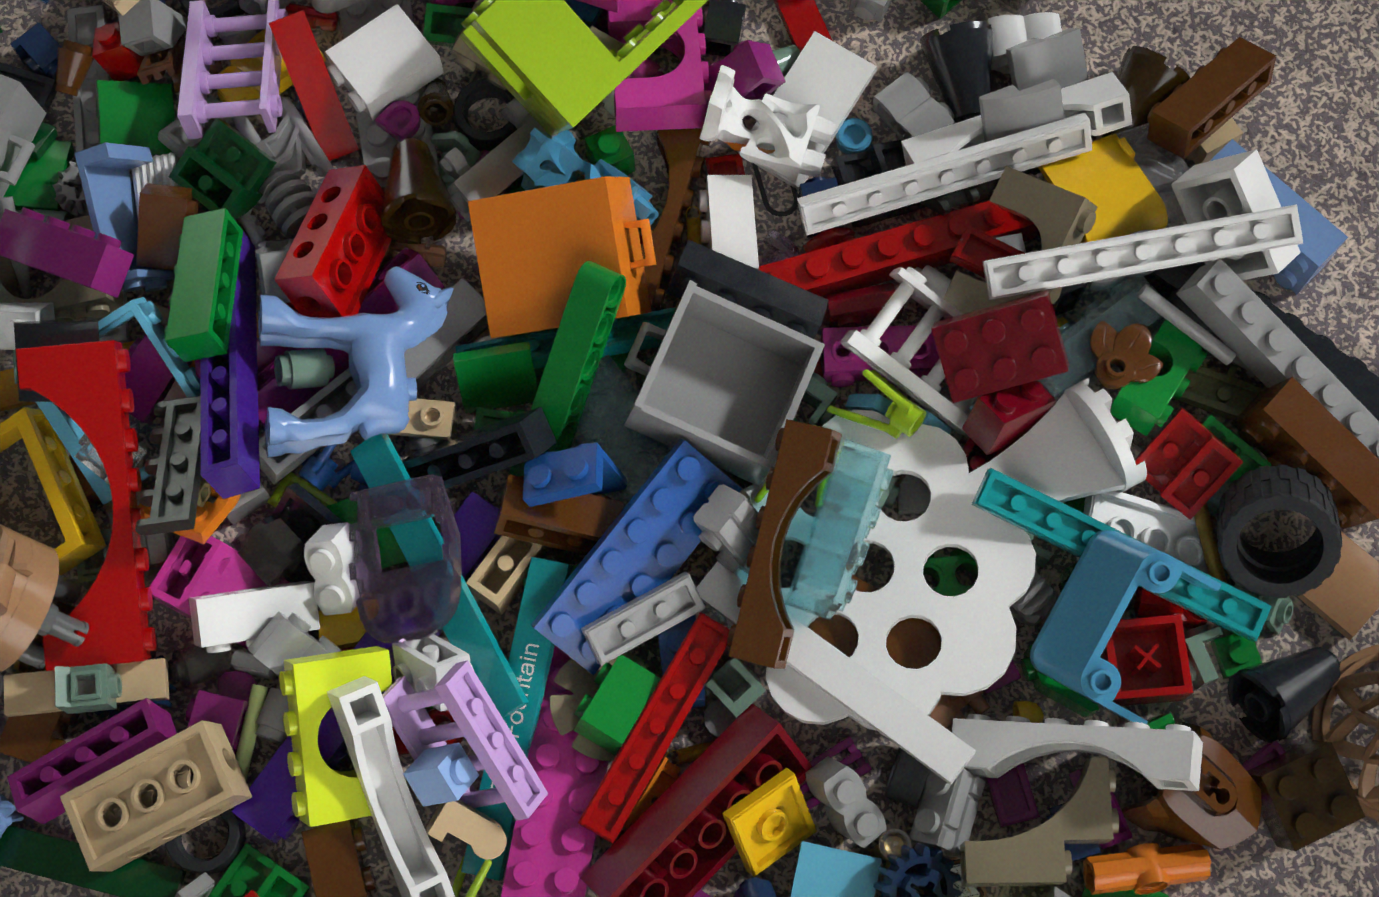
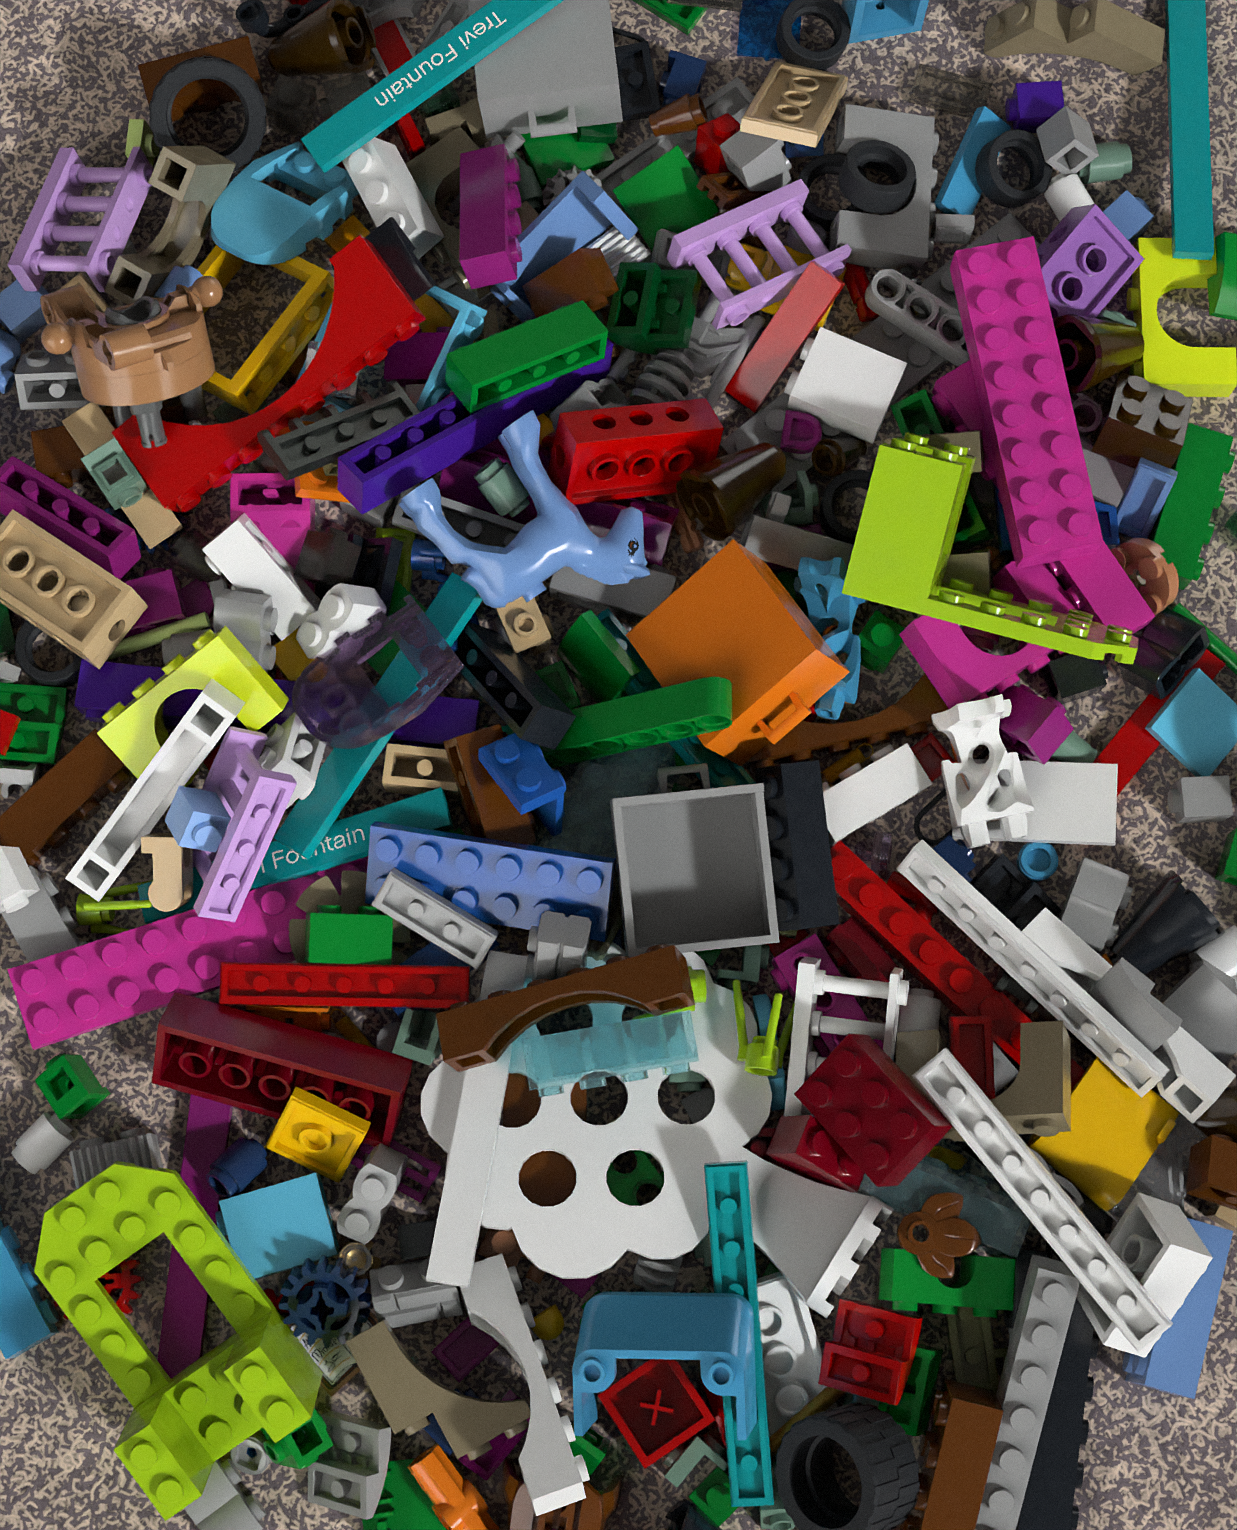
camera: 60 degrees right, 5 degrees up
light grey bar [1137,284,1236,365] -> none

